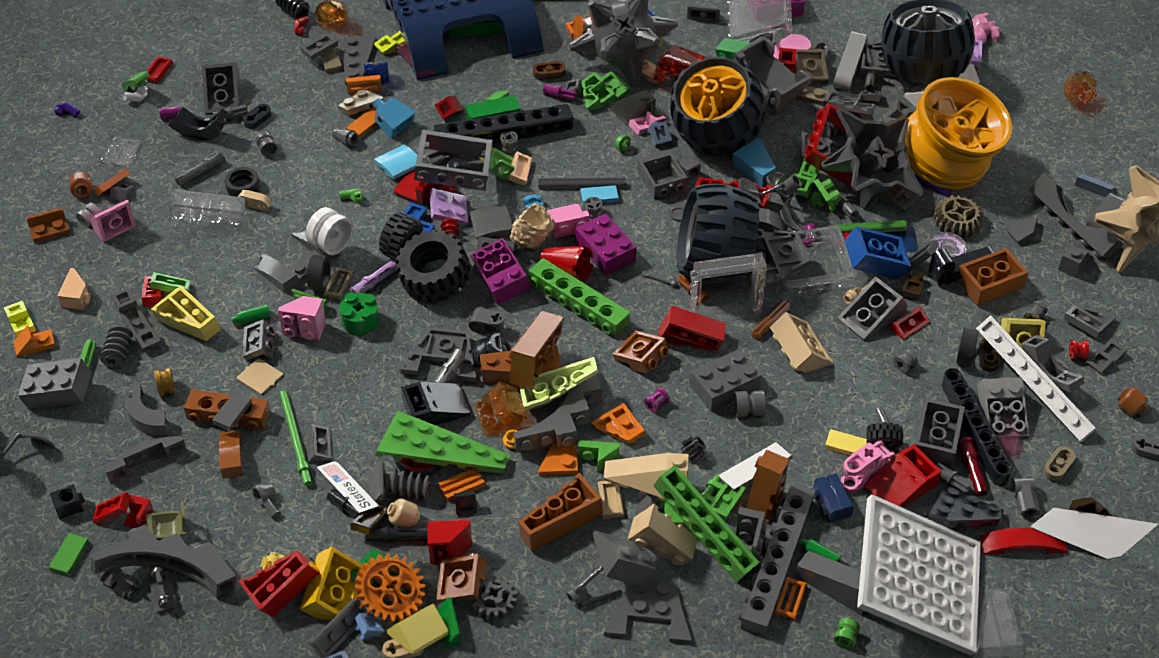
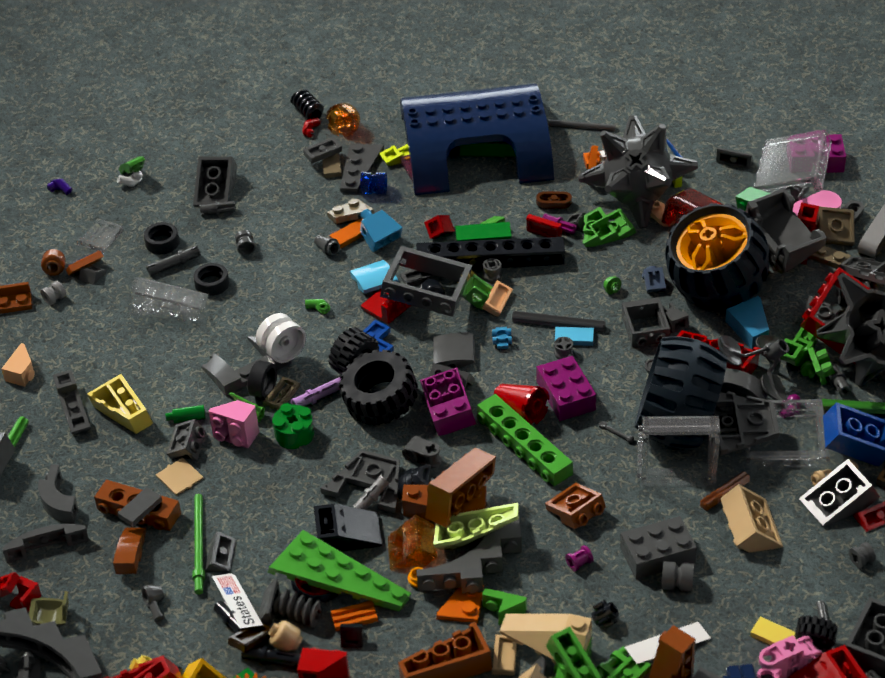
camera: 15 degrees right, 5 degrees down
bright pink slope [90,200,136,242] -> none
dark grey piece [99,325,133,369] -> none
red slope [141,276,164,307] -> none
red tile [146,56,173,84] -> none
bright green tile [149,272,191,293] -> none
pearl gold wheel [154,367,176,397] -> none
magenta pin [159,106,180,121] -> none
black arch [168,107,228,141] -> none
tan beam [237,190,272,212] -> none
black beam [243,104,271,129] -> none
orange tile [346,75,382,95] -> none
lavender plate [430,184,468,236] -> none
tan hair [510,203,555,250] -> none
bright pink bracket [547,204,589,238] -> none
orange wing [591,403,646,445] -> none
clear smoke slope [608,90,656,126] -> none
bright pink slope [628,112,666,135] -> none
red wedge [658,306,726,351] -> none
dark orange axle [677,274,710,303] -> none
none -> black tyre [144,222,179,255]
none -> red plate [526,214,562,237]

